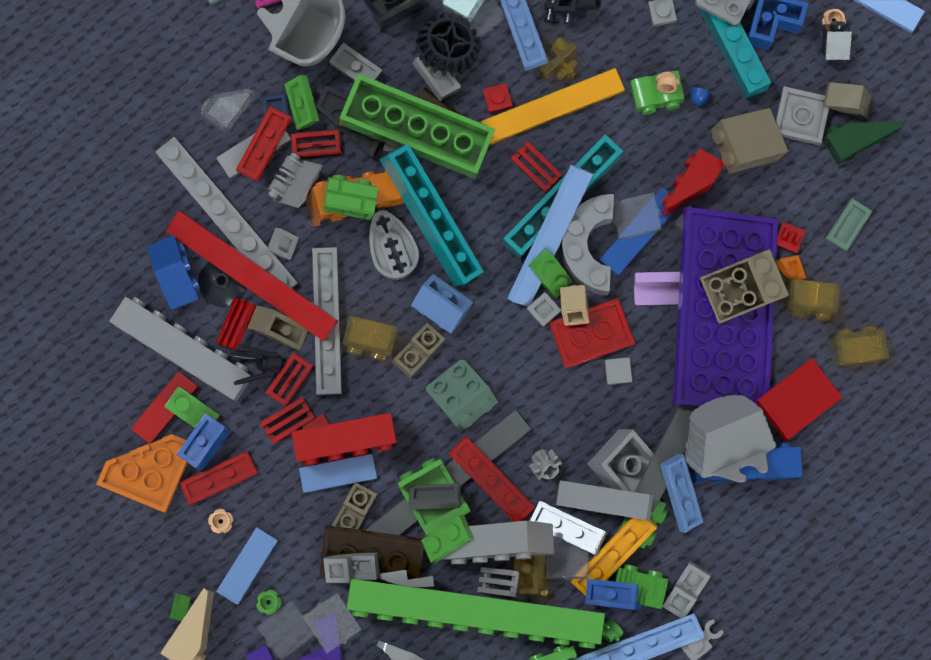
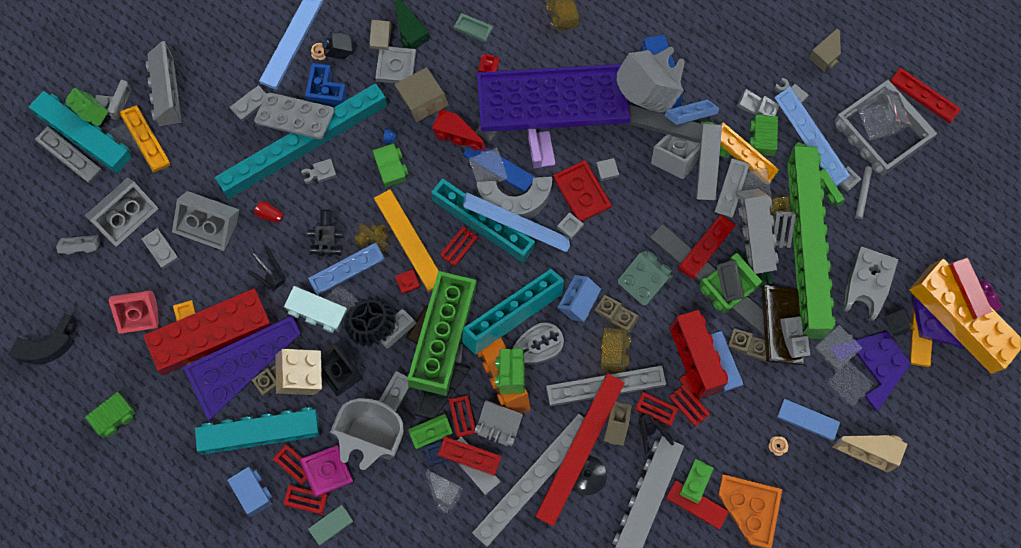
camera: 100 degrees left, 10 degrees down
blue brick [147,236,200,310] -> none
bright green plate [169,593,192,621] -> none
blue panel [176,413,231,472] -> none
red tile [180,451,258,506] -> none
red tile [216,298,256,351] -> none
bright green plate [257,590,281,615] -> none
light grey plate [267,228,299,260] -> none
light grey slope [379,570,434,587] -> none
bright green plate [421,515,474,563] -> none
bright green plate [528,249,573,299] -> none
light grey gear [529,449,562,480] -> none
tan brick [560,285,589,326] -> none
blue panel [585,579,641,610] -> none
light nougat plate [655,72,679,93] -> none
dark tan slope [700,249,789,324] -> none
red tile [755,358,842,441] -> none
orange tile [776,255,806,281] -> none
clear yellow brick [785,279,840,320] -> none

